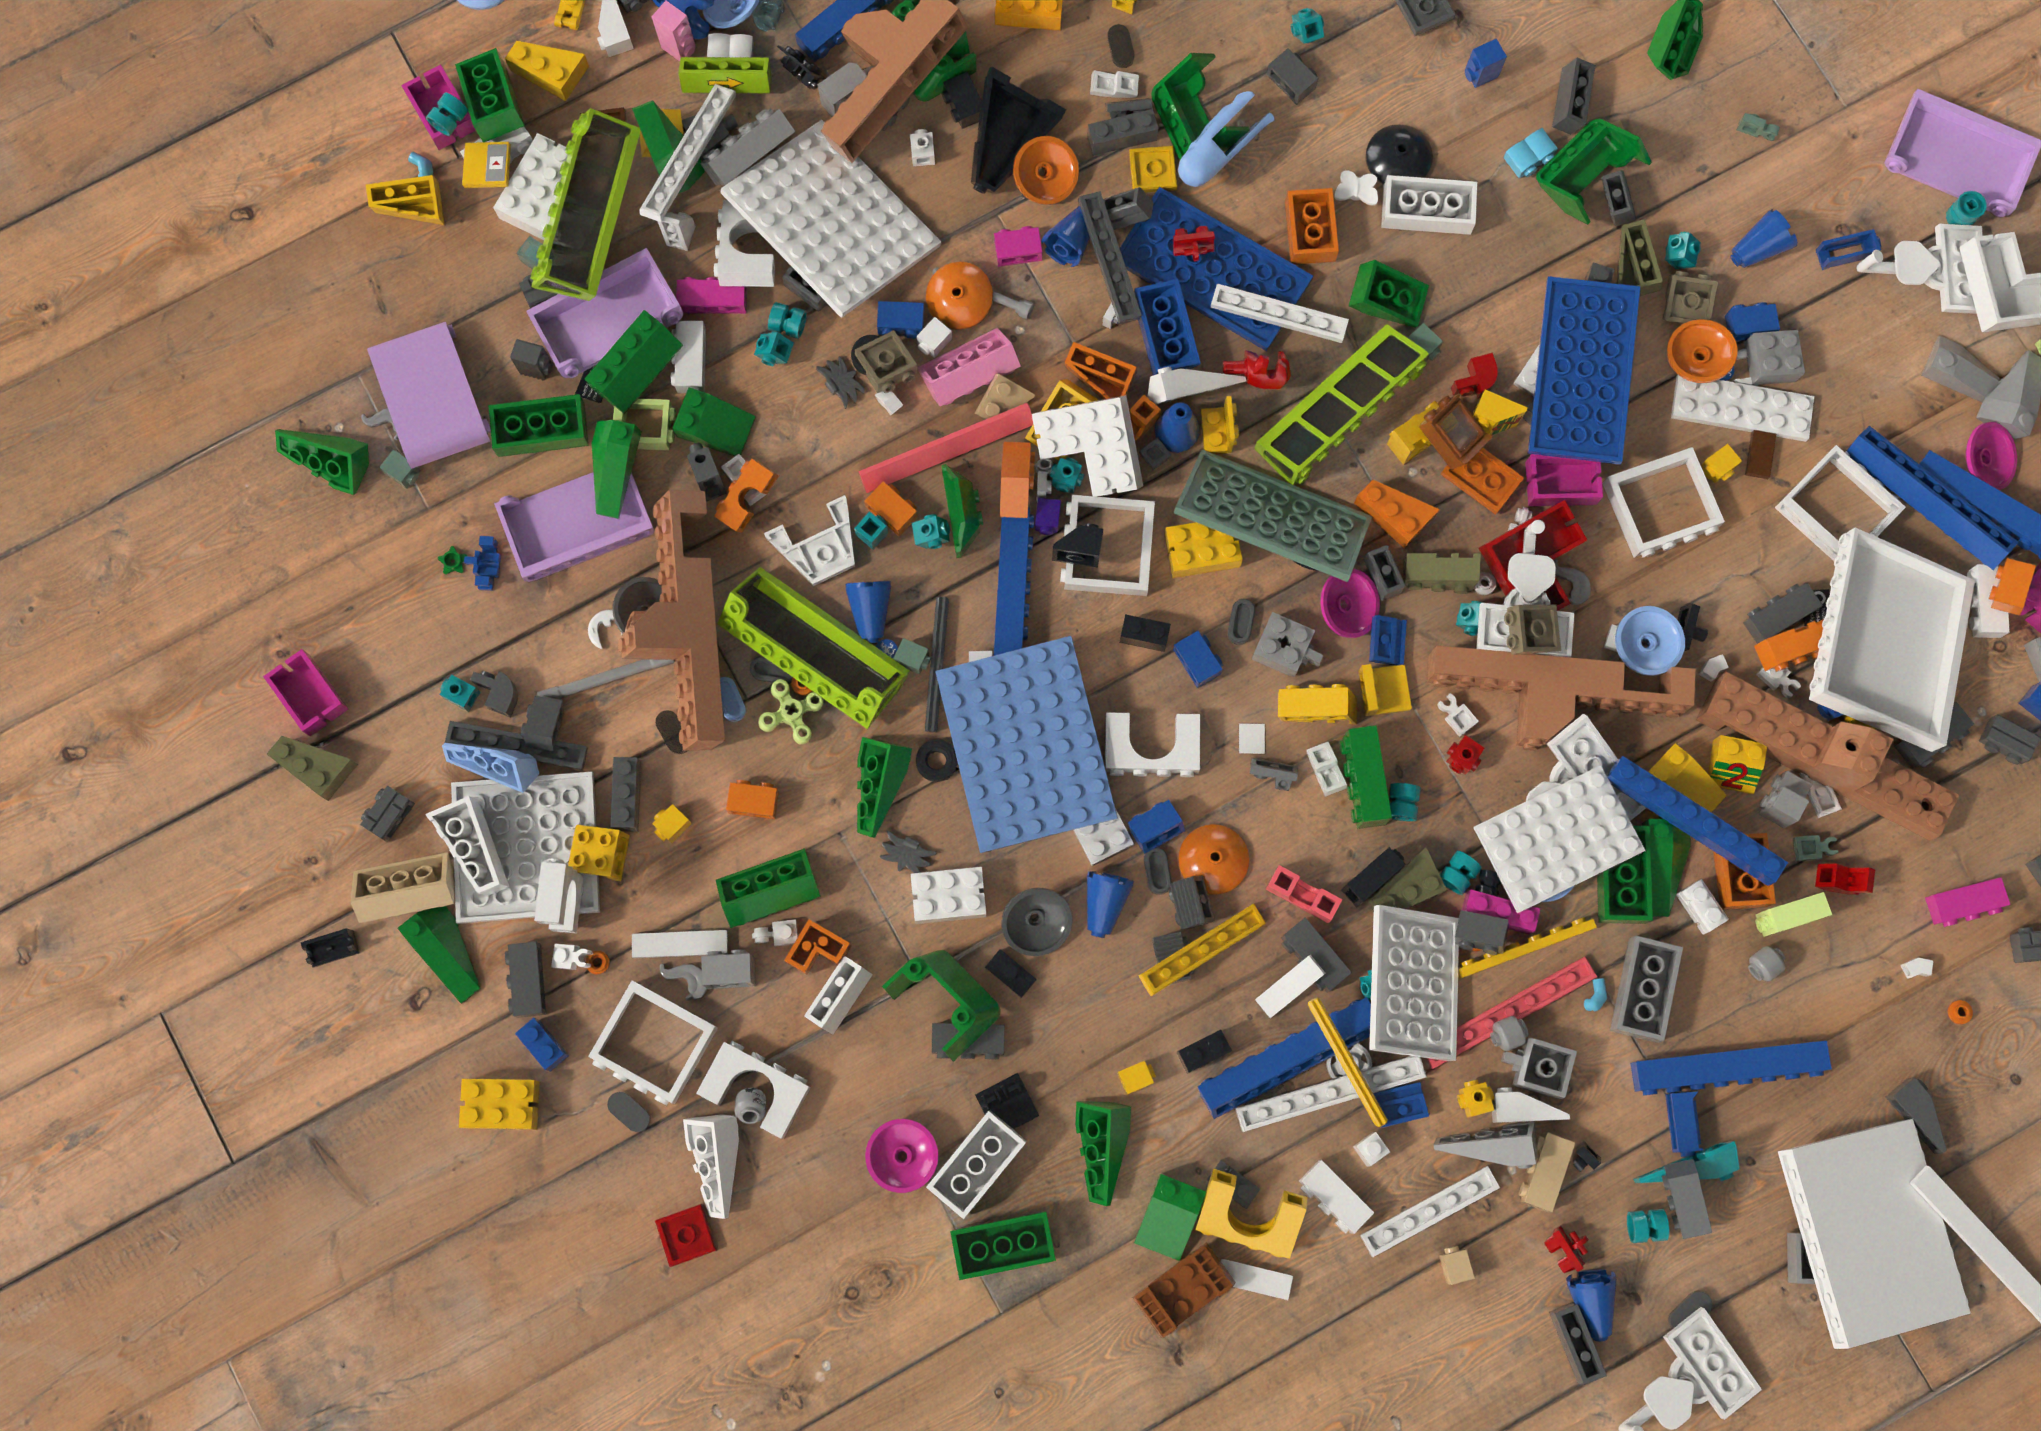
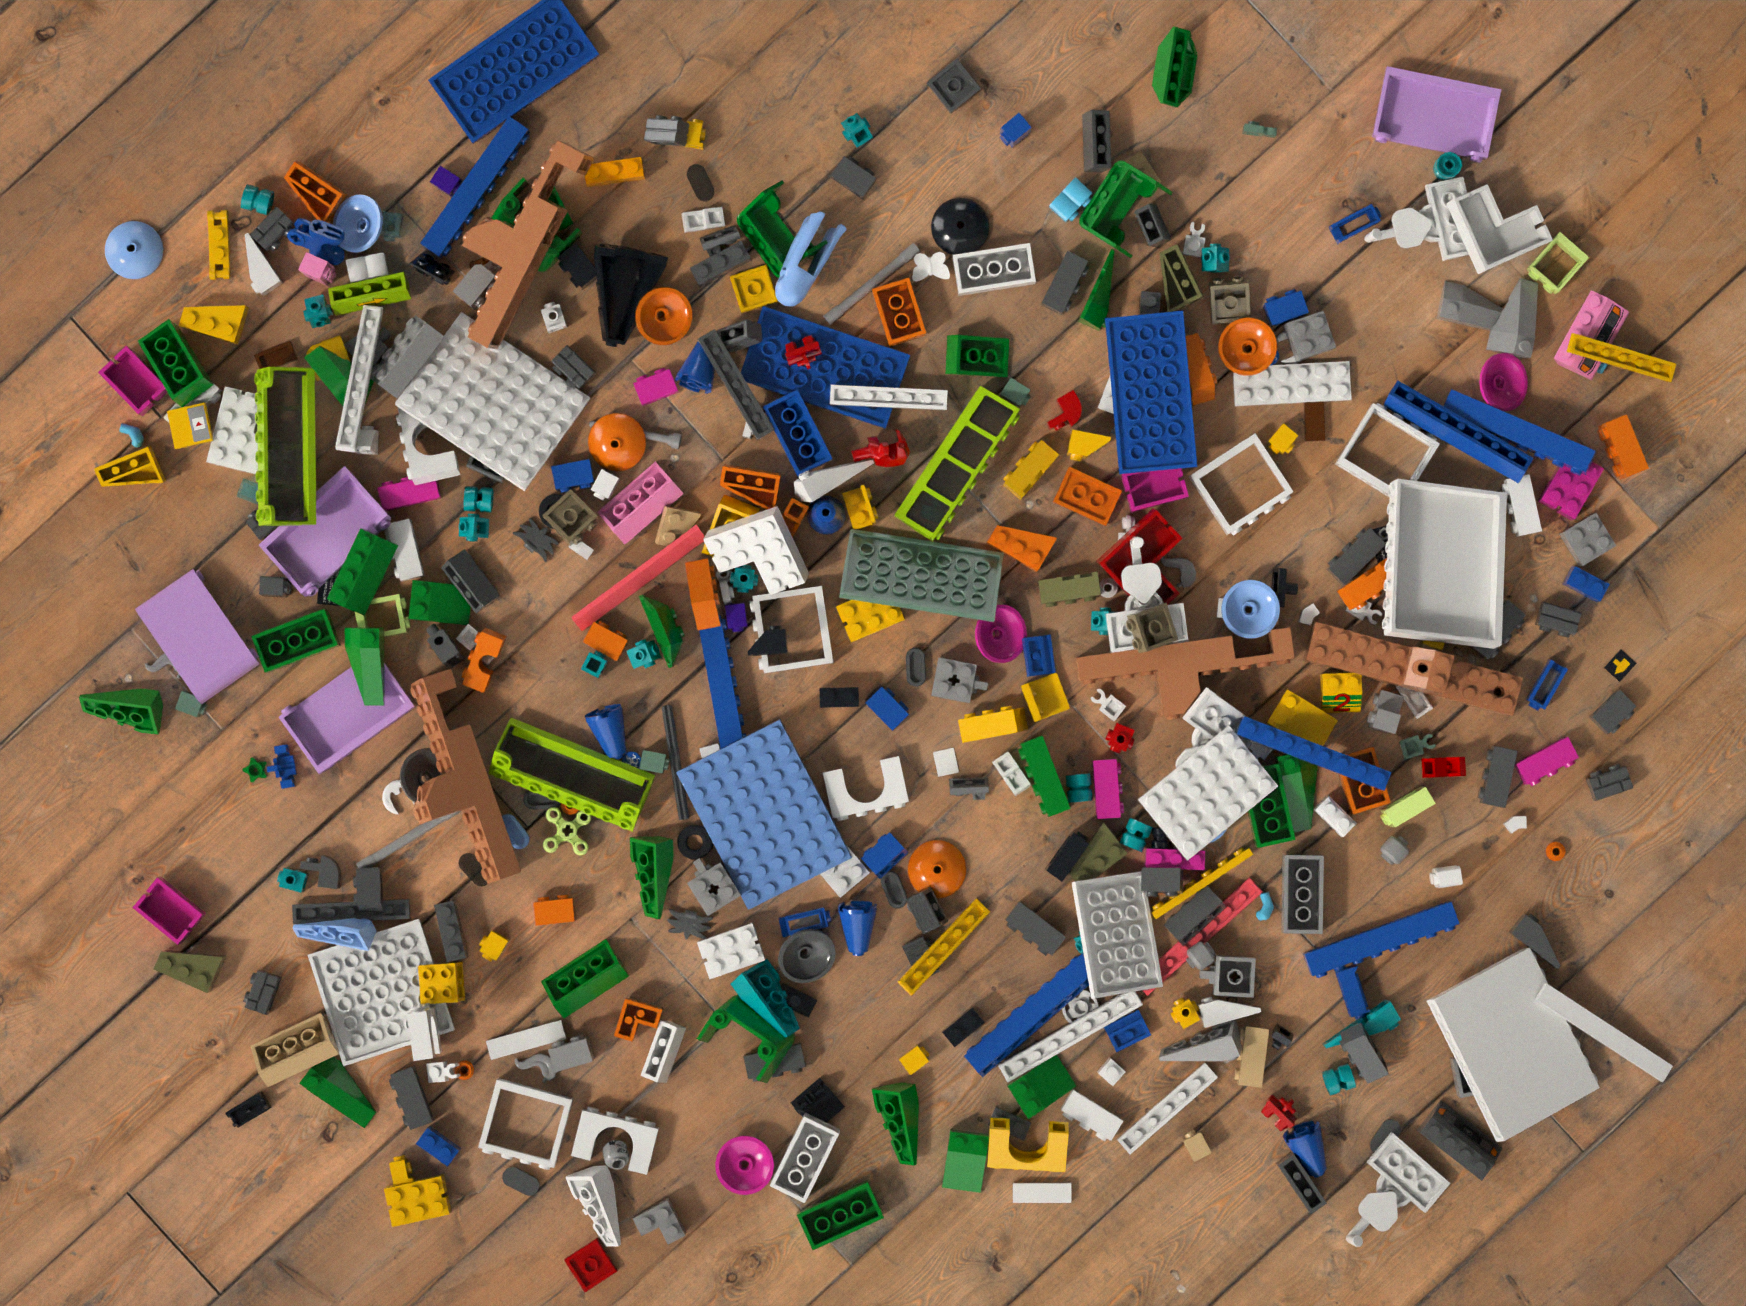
camera: 10 degrees left, 10 degrees up
teal wheel [426,92,468,136] -> none
white wedge [426,796,509,896] -> none
white plate [752,919,798,947] -> none
white wing [764,495,855,586] -> none
dark orange plate [1132,1242,1236,1338] -> none
dark grey plate [1139,437,1171,470] -> none
white tile [1255,955,1325,1018] -> none
coral arch [1266,865,1342,923] -> none
yellow axle [1308,997,1388,1127] -> none
dark grey brick [1363,545,1406,601] -> none
dark orange window [1419,394,1493,470] -> none
blue cone [1730,209,1798,268] -> none
orange brick [1989,558,2036,616] -> none
none -> teal brick [303,294,333,328]
none -> yellow brick [389,1155,415,1186]
none -> dark grey brick [441,549,500,614]
none -> dark grey brick [551,345,596,390]
none -> light grey brick [633,1198,686,1244]
none -> light grey hinge [687,858,741,916]
none -> teal wedge [731,959,800,1038]
none -> blue window [778,907,831,937]
none -> light grey piece [823,243,920,325]
none -> green slope [1007,1055,1076,1119]
none -> dark grey brick [1041,251,1089,315]
none -> green wedge [1078,249,1115,331]
none -> dark pink brick [1092,759,1124,819]
none -> dark grey brick [1164,886,1226,947]
none -> white plate [1183,222,1205,258]
none -> orange wedge [1185,333,1217,405]
none -> dark grey slope [1417,1100,1502,1181]
none -> white brick [1429,865,1463,888]
none -> dark grey brick [1478,746,1518,808]
none -> blue window [1525,659,1568,711]

